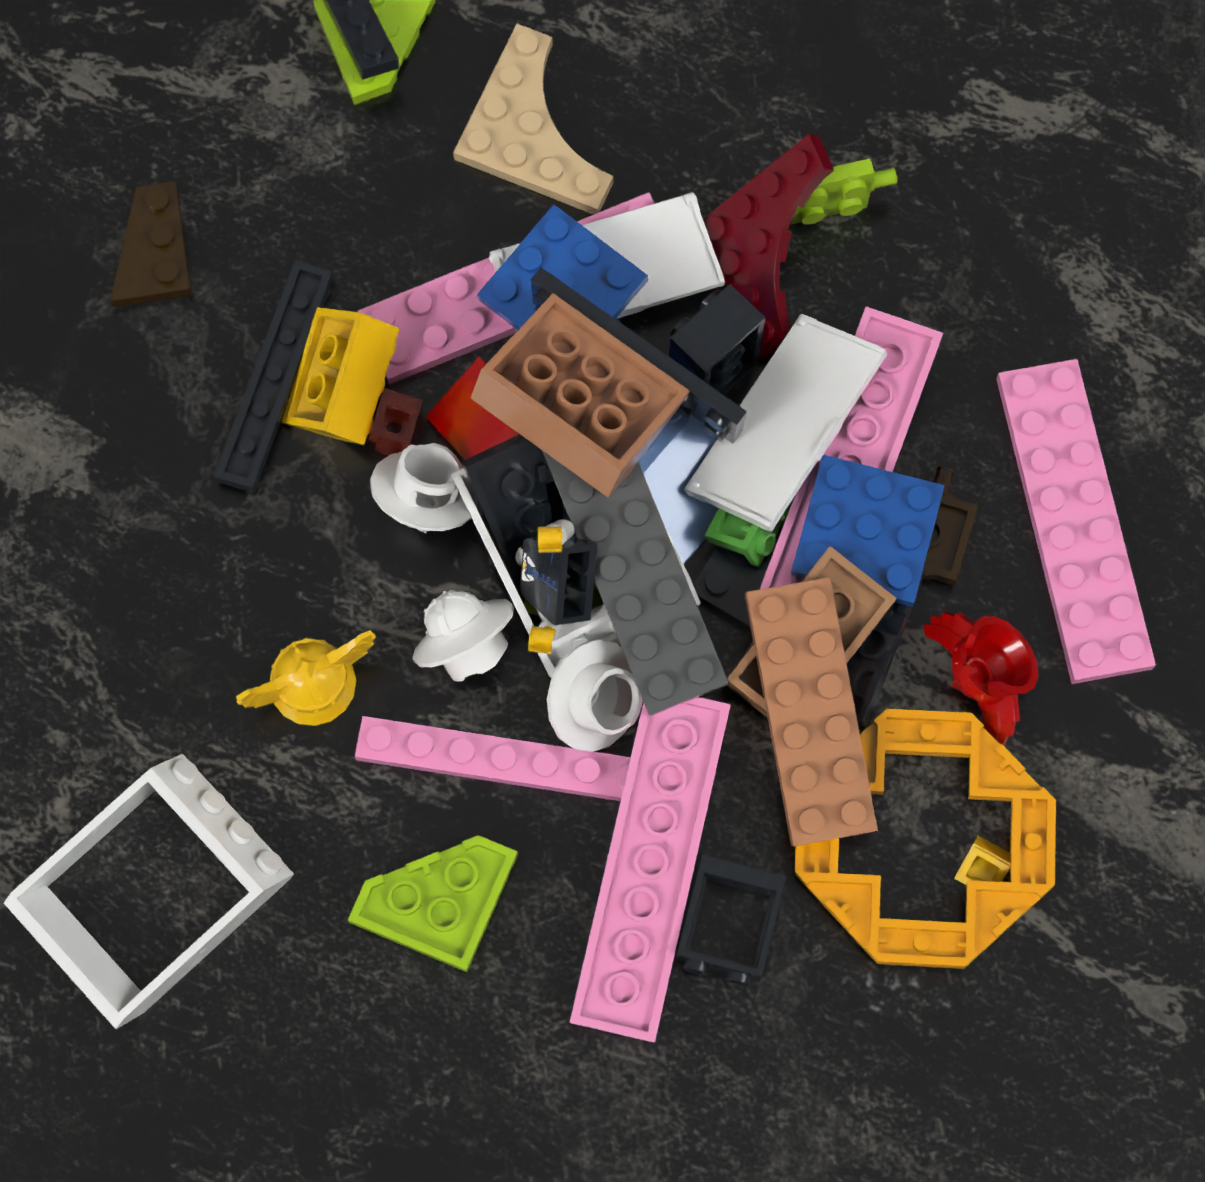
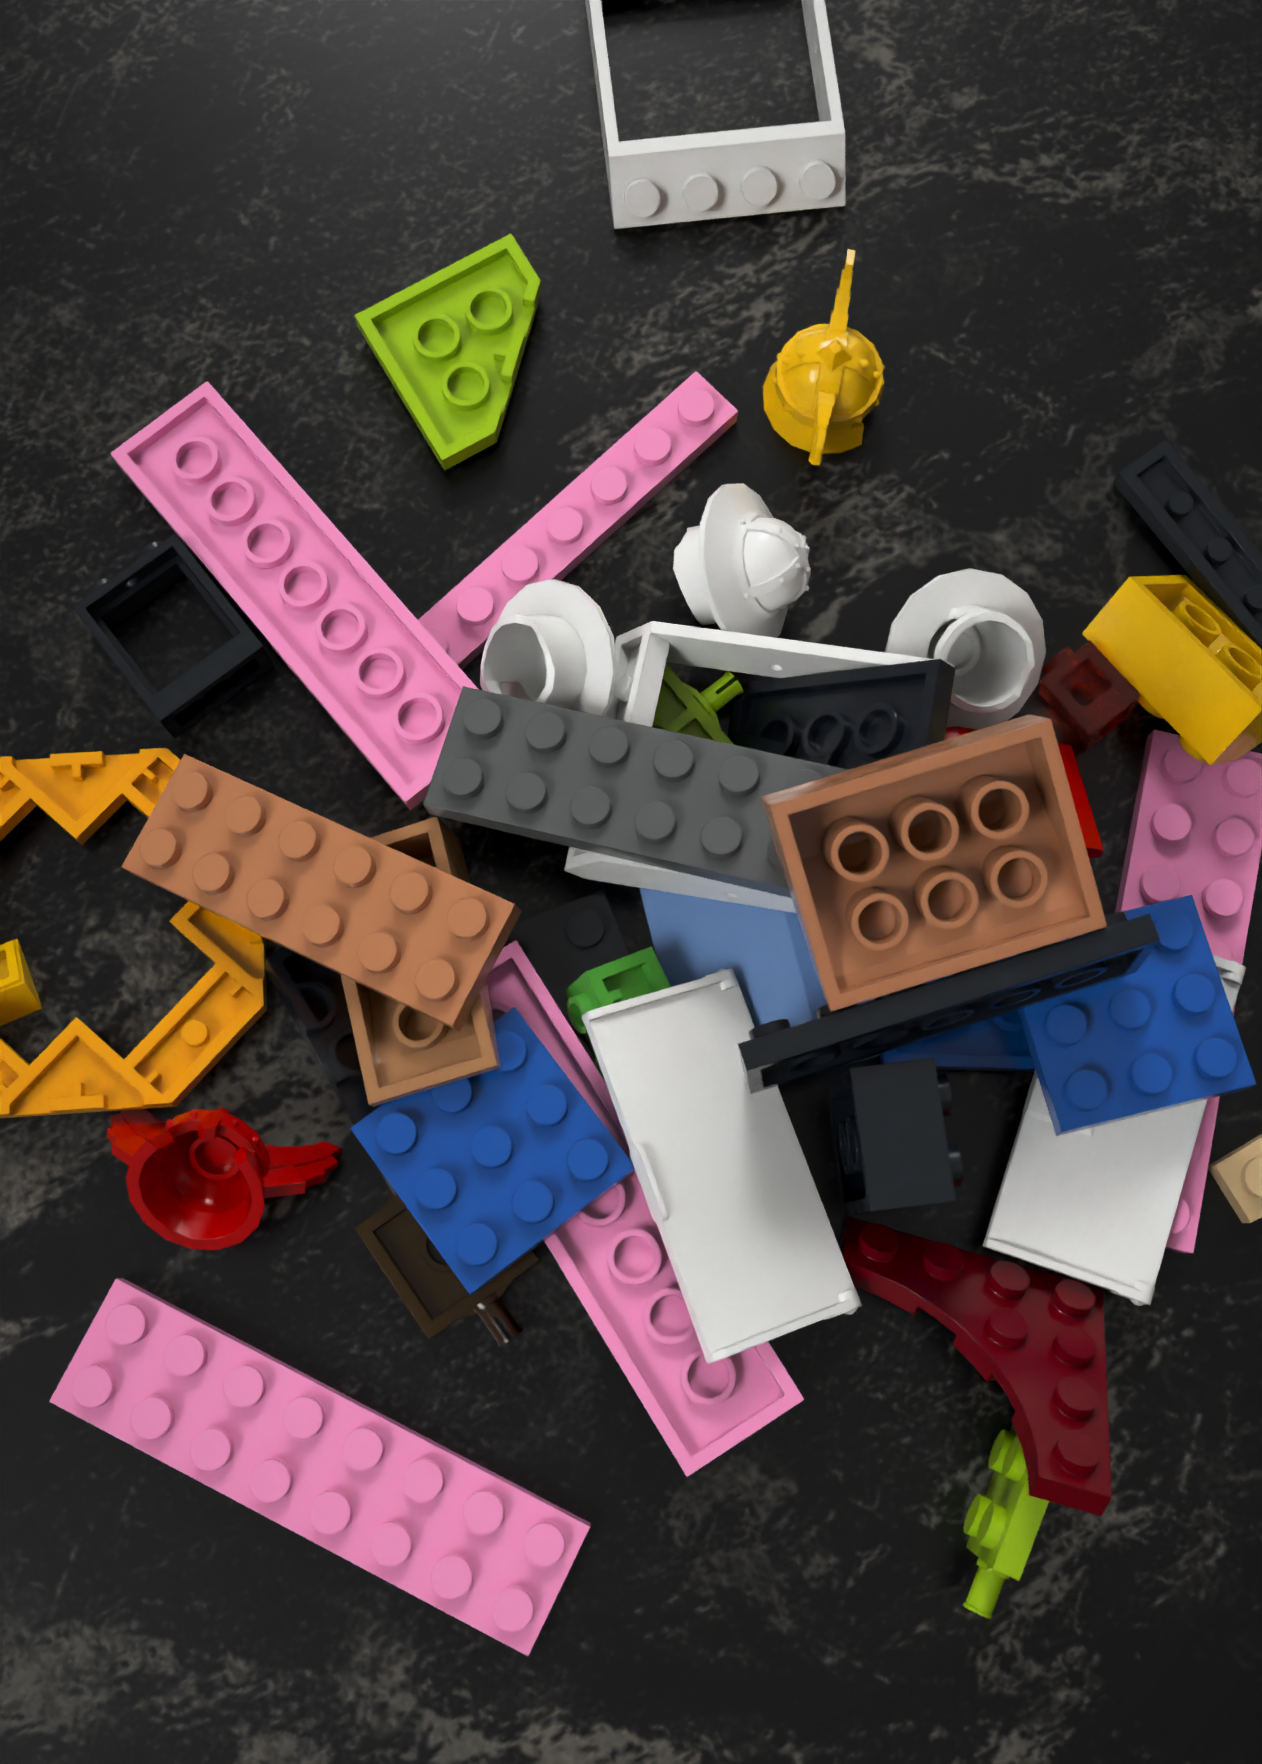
camera: 125 degrees right, 5 degrees up
black torso [516,519,598,654] -> none

